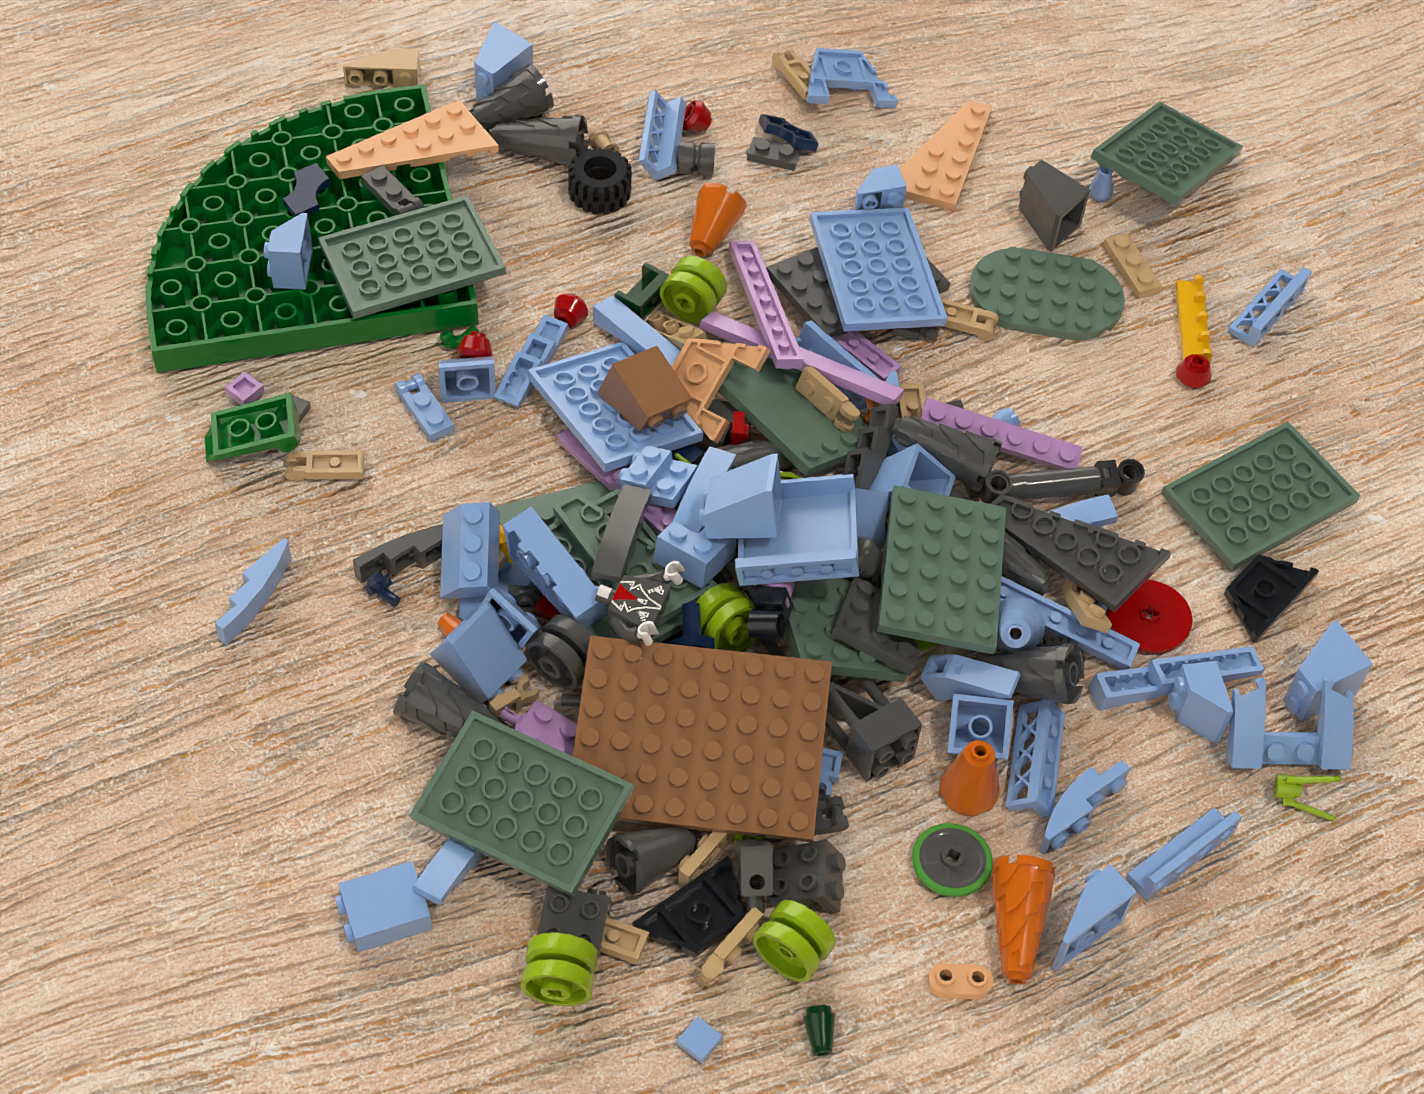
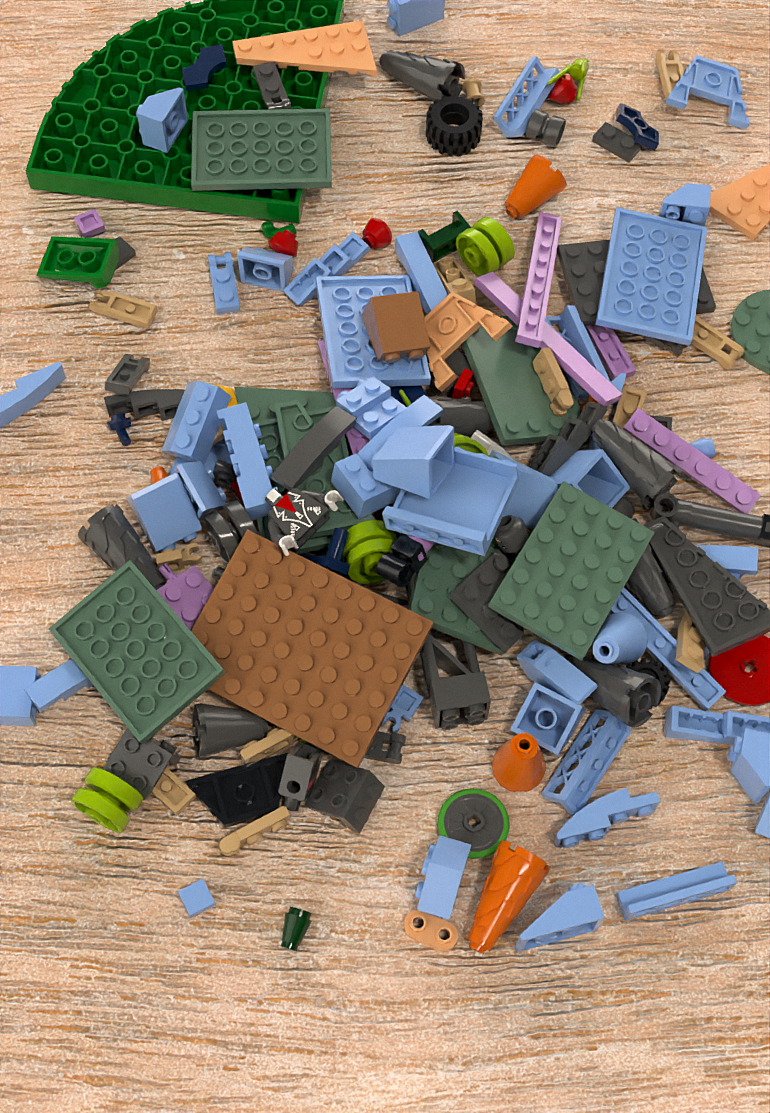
camera: 25 degrees right, 10 degrees up
dark grey cone [469,64,554,132] -> none
lime wheel [753,900,836,982] -> none
none -> dark grey plate [105,354,150,395]
none -> light blue brick [415,835,471,920]
none -> lime plant [548,59,589,101]

